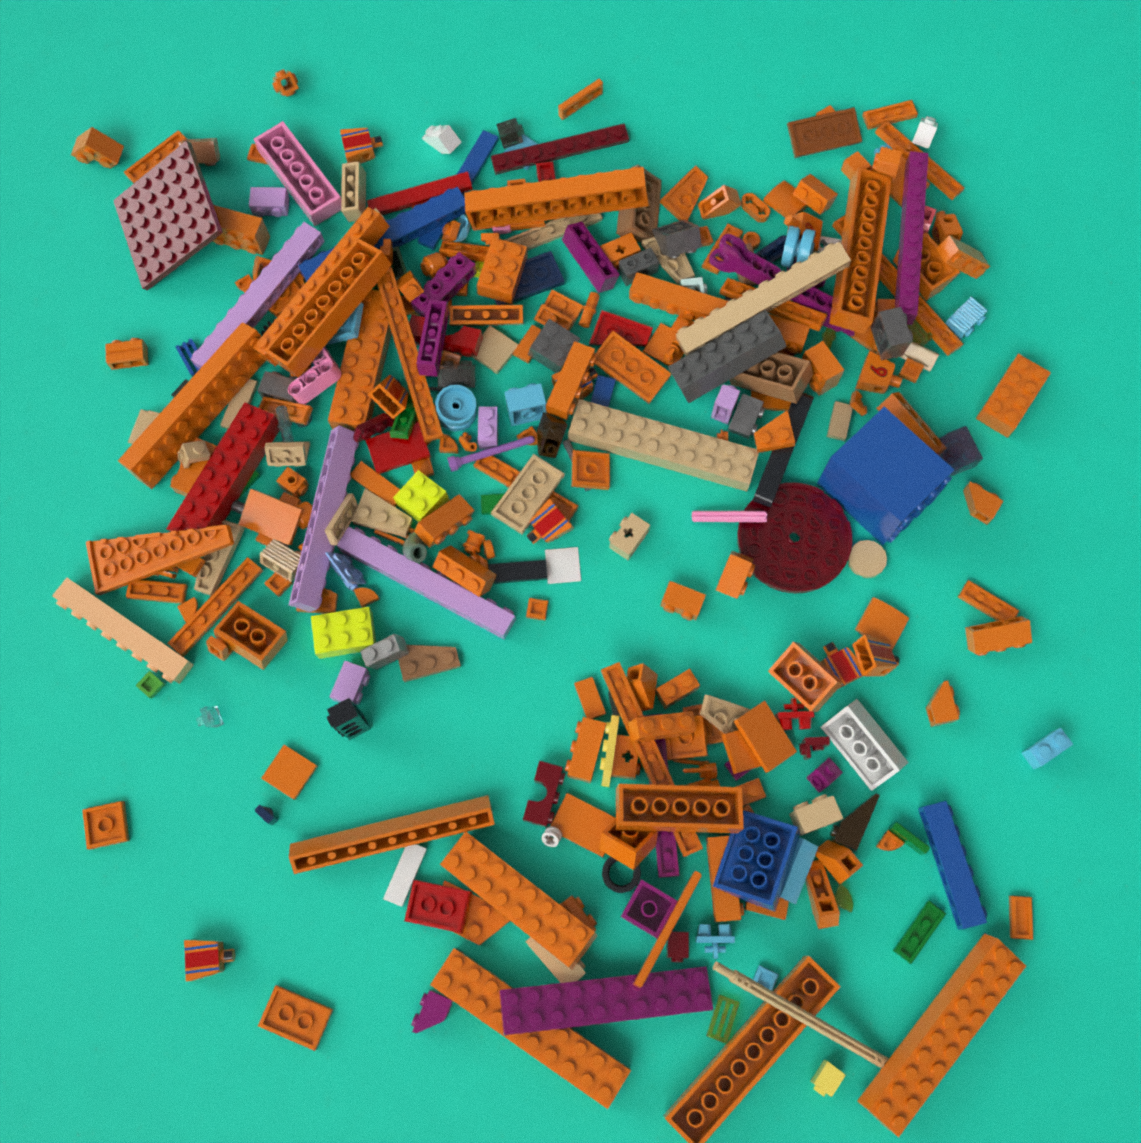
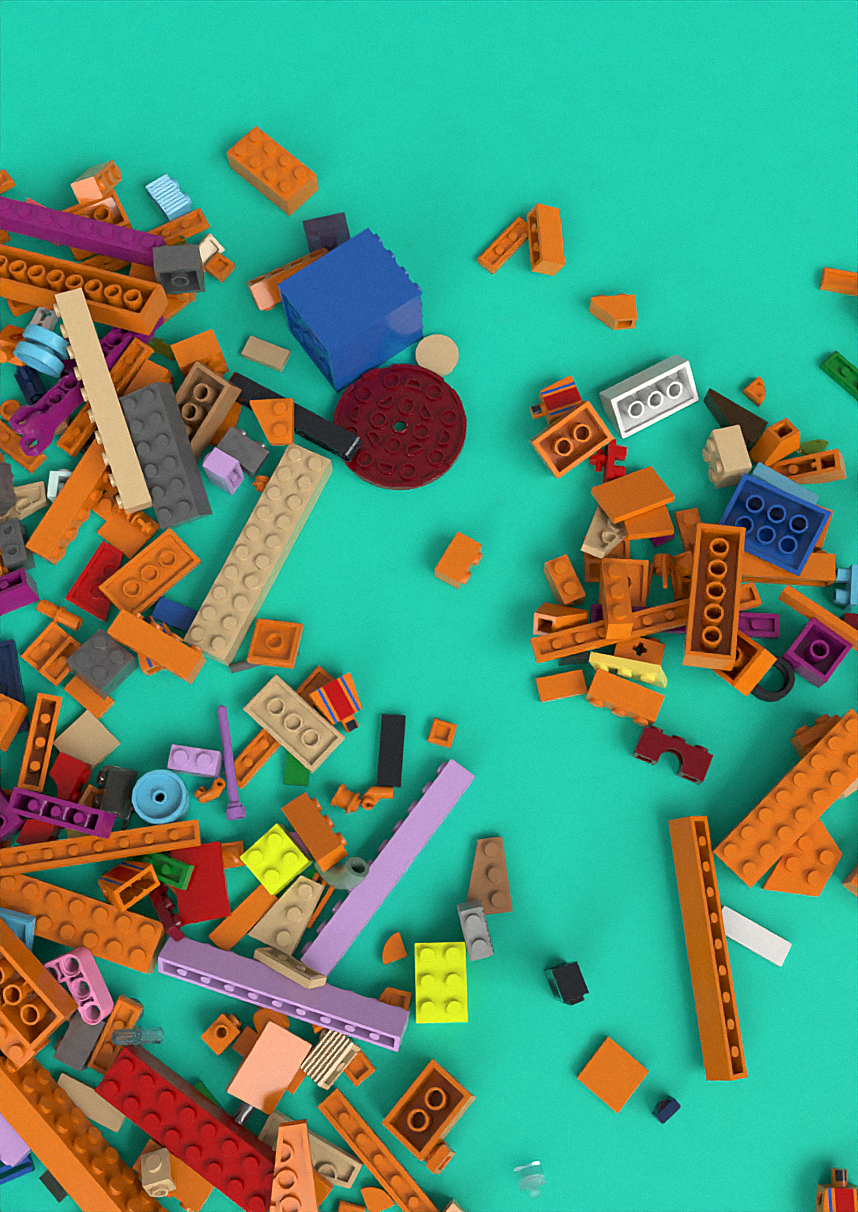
camera: 80 degrees left, 0 degrees up
tan bracket [265,441,310,467] -> none
light blue hinge [325,552,366,591] -> none
lavender brick [329,661,370,705] -> none
red tile [404,880,472,934] -> none
orange brick [433,545,497,597] -> none
orange tile [439,434,458,454] -> none
orange tile [483,540,495,560] -> none
medium azure brick [505,383,546,427] -> none
orange tile [516,426,538,446] -> none
dark brown slope [537,412,568,458] -> none
white bush [542,826,562,847] -> none
white sticker [545,547,581,584] -> none
orange tile [550,793,616,858] -> none
tan brick [609,513,650,560] -> none
bright pink axle [692,511,767,522] -> none
orange brick [716,551,755,599] -> none
dark red bracket [799,737,830,760] -> none
magenta bracket [807,757,843,792] -> none
orange tile [850,390,867,416] -> none
orange torso [852,634,900,676] -> none
orange torso [855,351,903,394] -> none
orange slope [855,597,909,650] -> none
green tile [888,822,930,855] -> none
blue brick [918,801,987,930] -> none
orange torso [932,211,963,246] -> none
orange slope [963,481,1003,525] -> none
medium azure brick [1022,728,1073,769] -> none

